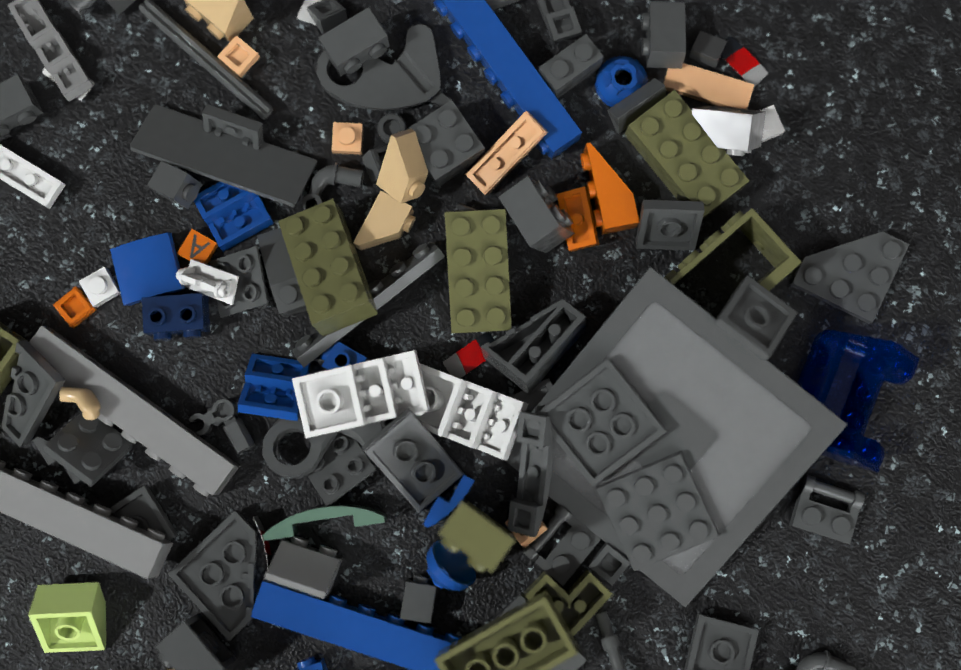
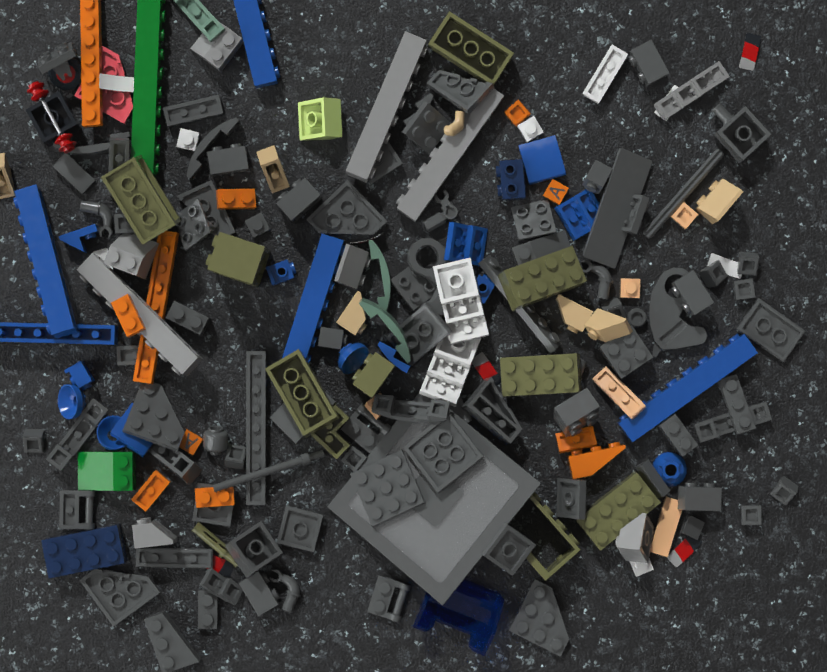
camera: 90 degrees right, 5 degrees up
white hinge [176,259,239,305] -> none
none -> tan slope [336,291,367,336]
none -> sand green slope [359,298,411,363]

